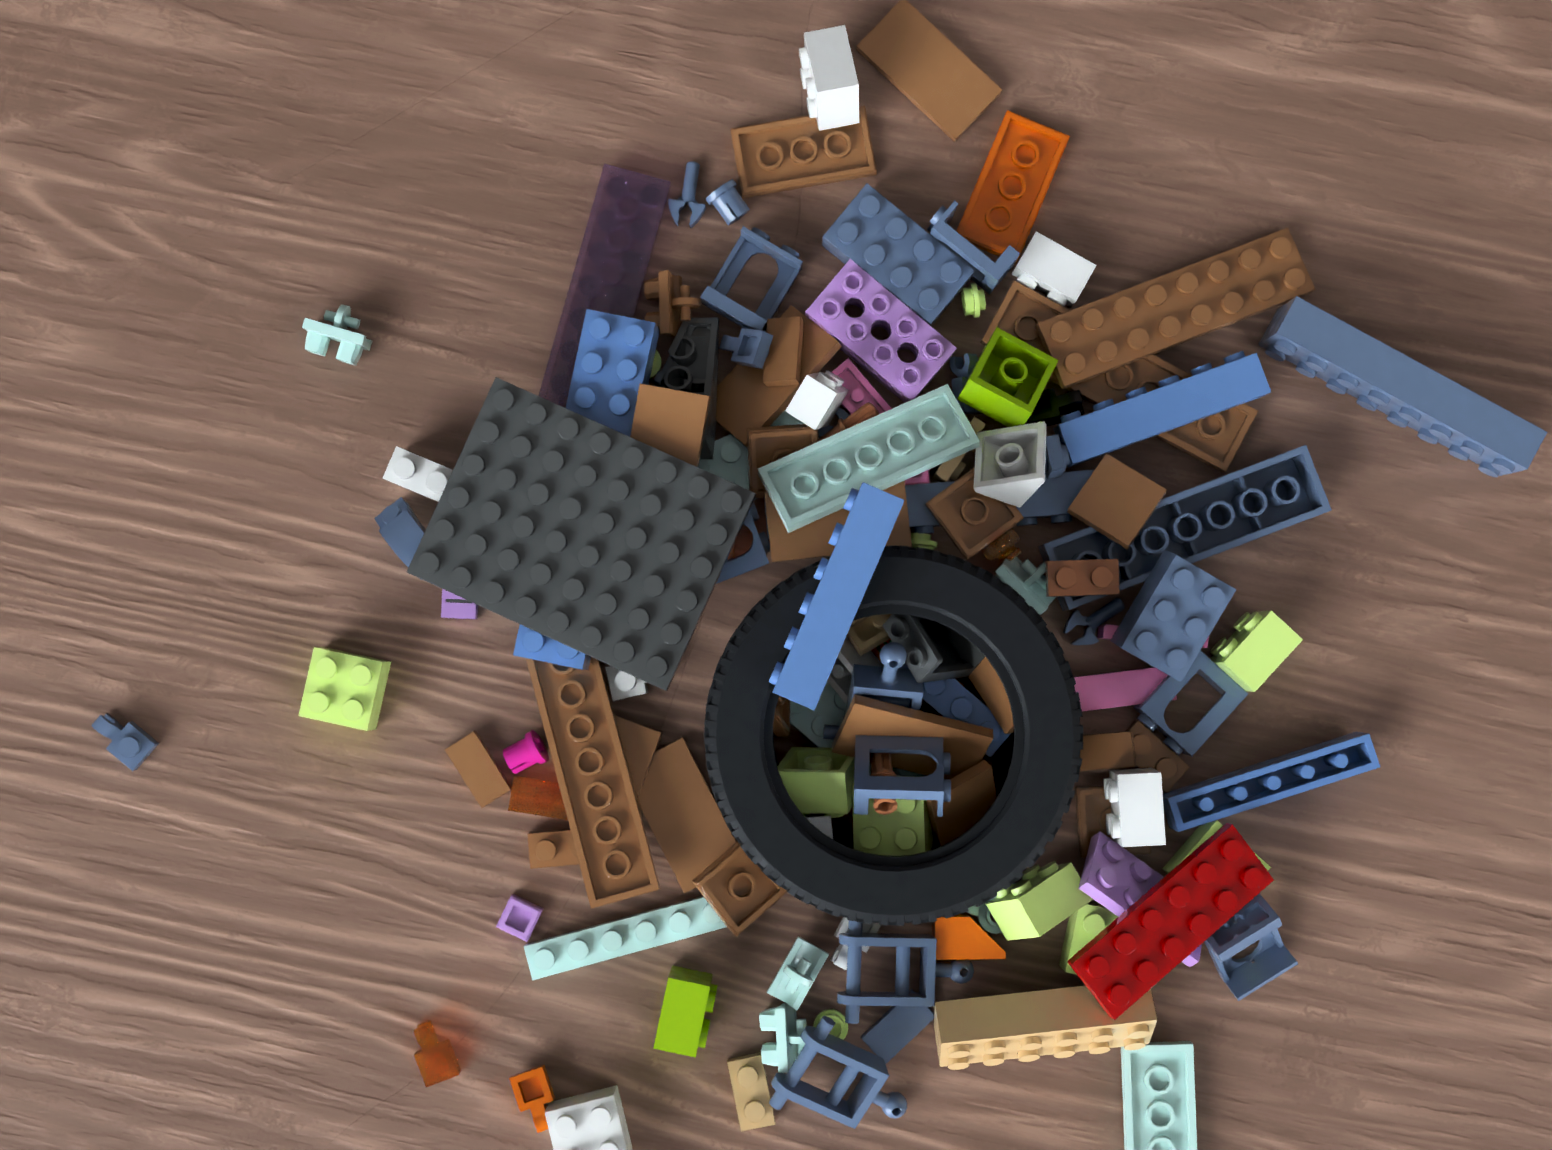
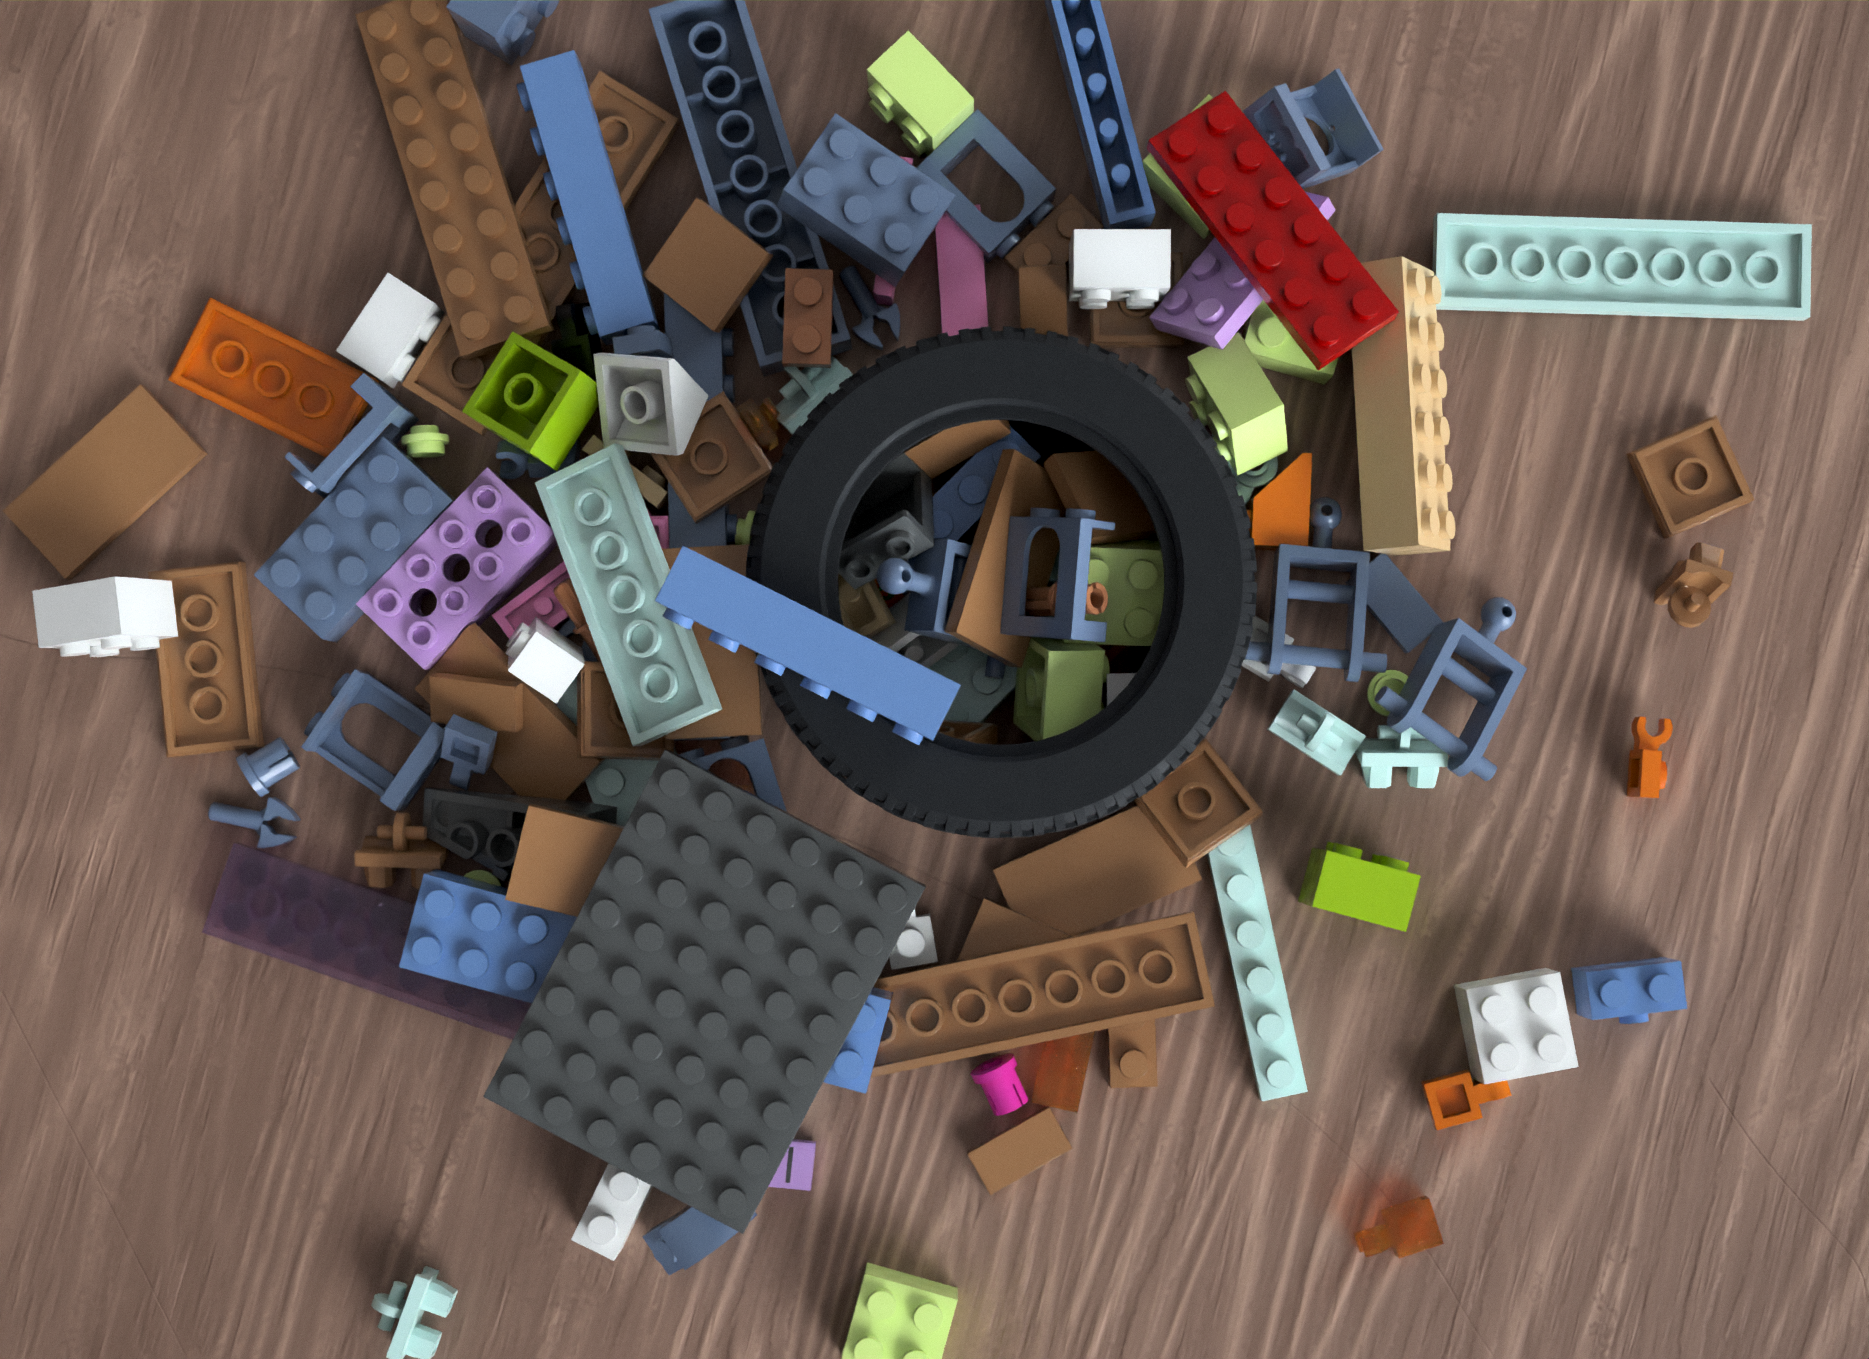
camera: 80 degrees left, 0 degrees up
lavender tile [496,894,543,942] -> none
tan plate [727,1052,775,1132] -> none

